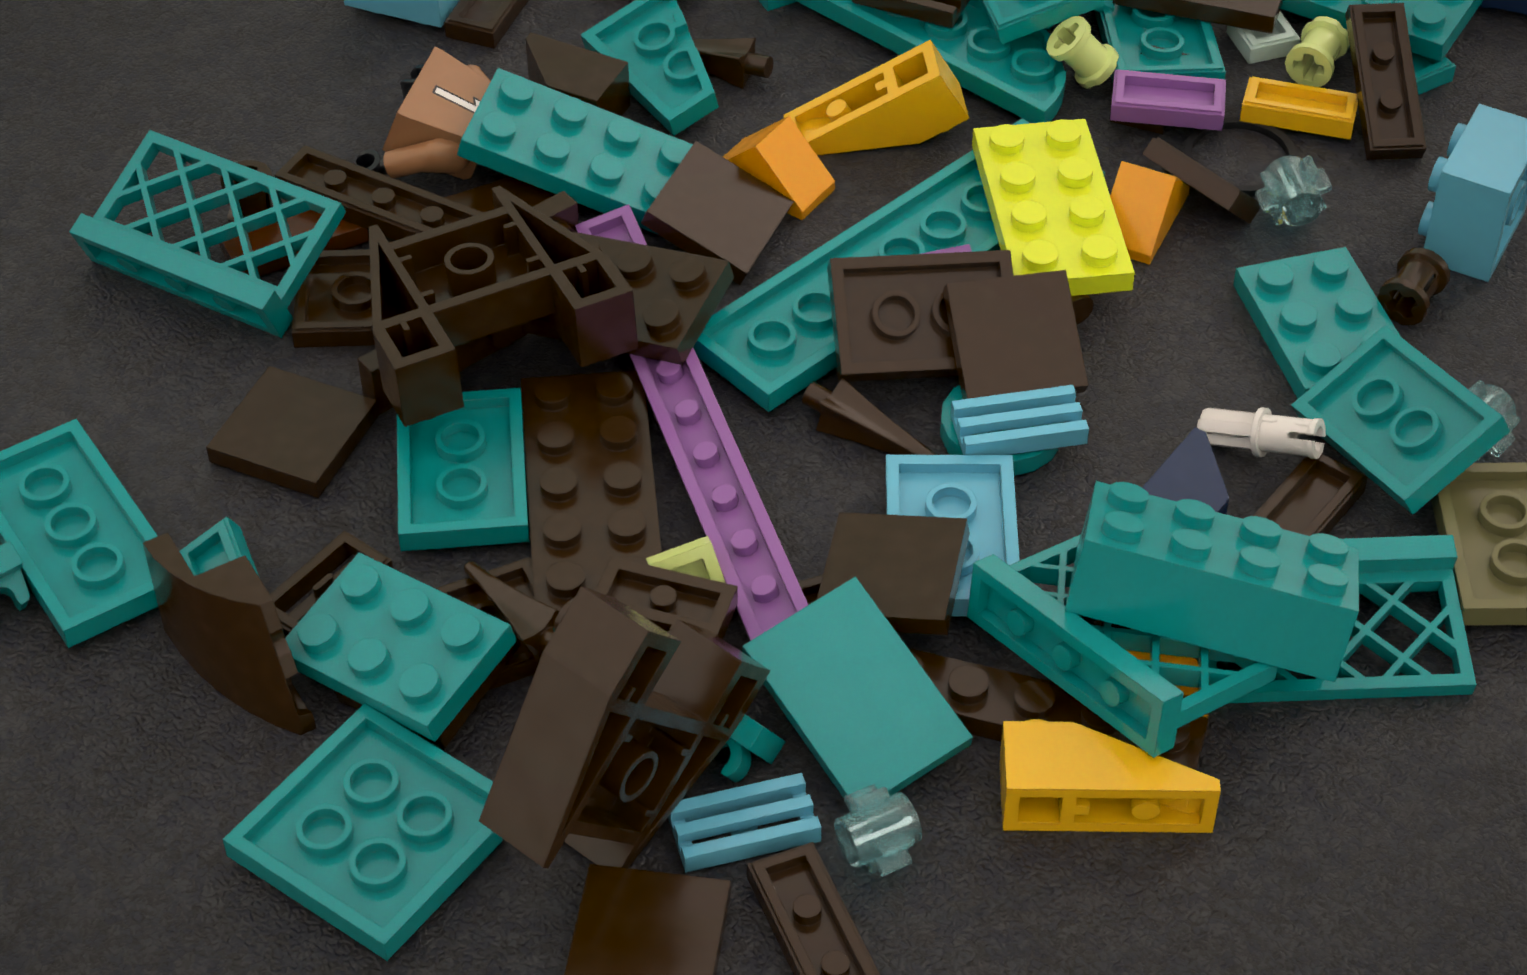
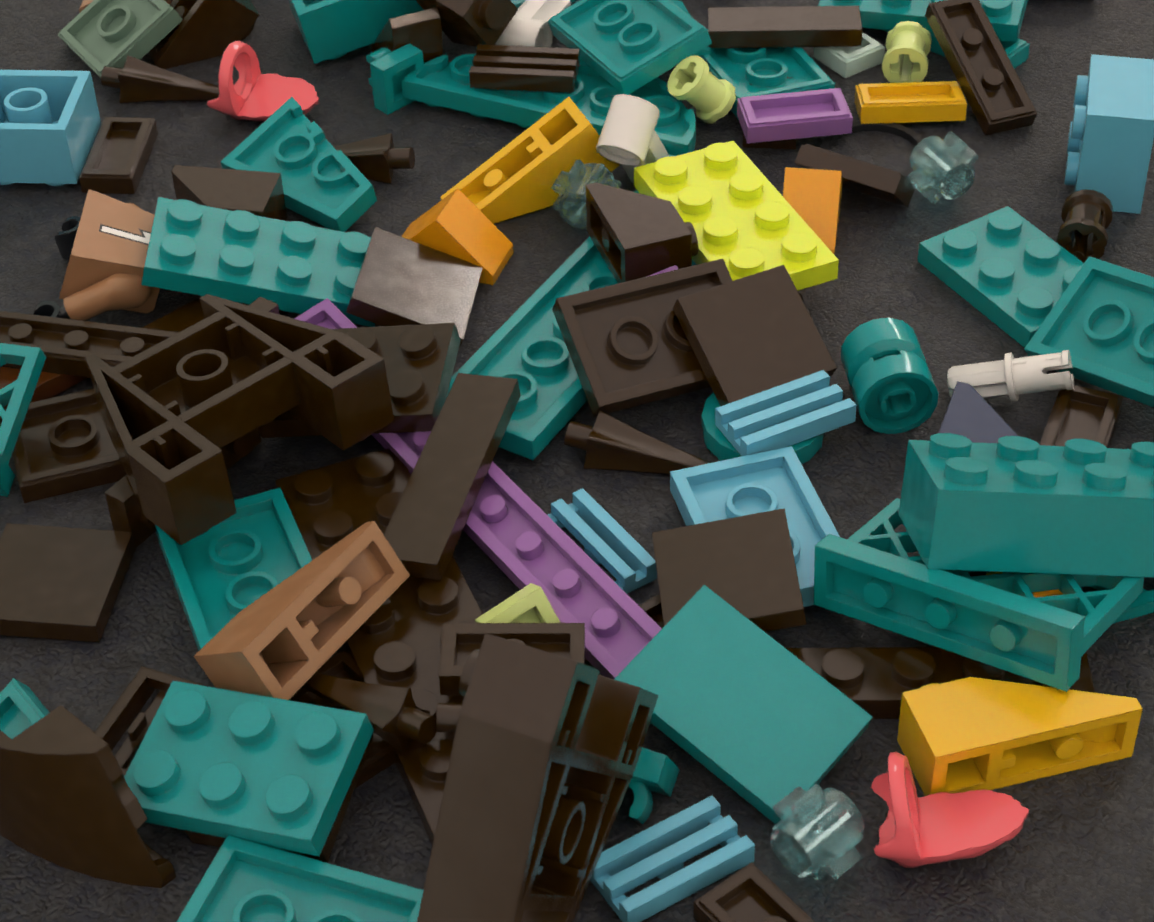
camera: 15 degrees left, 5 degrees down
none -> medium nougat slope [193,521,410,700]
none -> dark brown tile [384,373,521,580]
none -> medium azure tile [548,488,658,594]
none -> clear light blue gear [552,159,622,228]
none -> dark brown slope [586,182,698,283]
none -> white piece [596,94,669,183]
none -> teal wheel [841,317,939,434]
none -> coral piece [871,752,1029,868]

